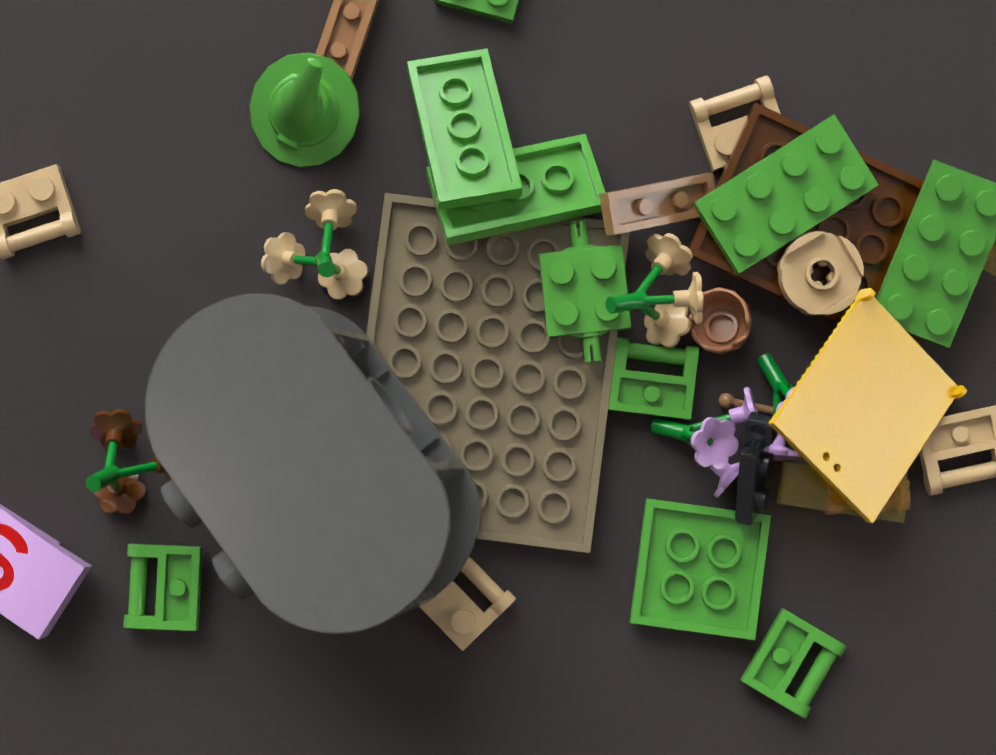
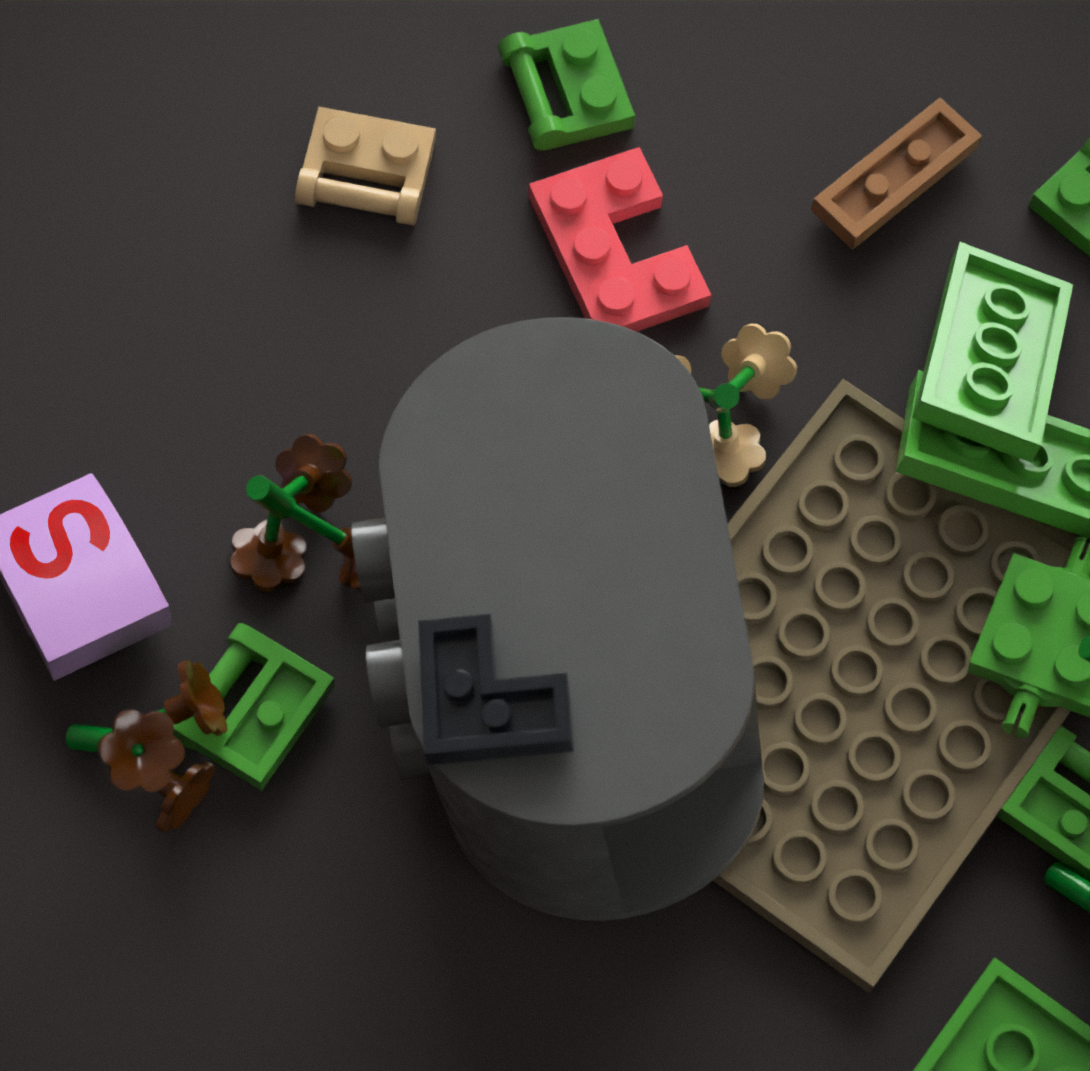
camera: 20 degrees right, 20 degrees down
bright green piece [249,52,360,167] -> none
tan plate [419,557,516,651] -> none
none -> reddish brown plant [66,659,228,833]
none -> black plate [418,613,574,765]
none -> bright green plate [498,19,635,151]
none -> coral plate [528,147,712,332]

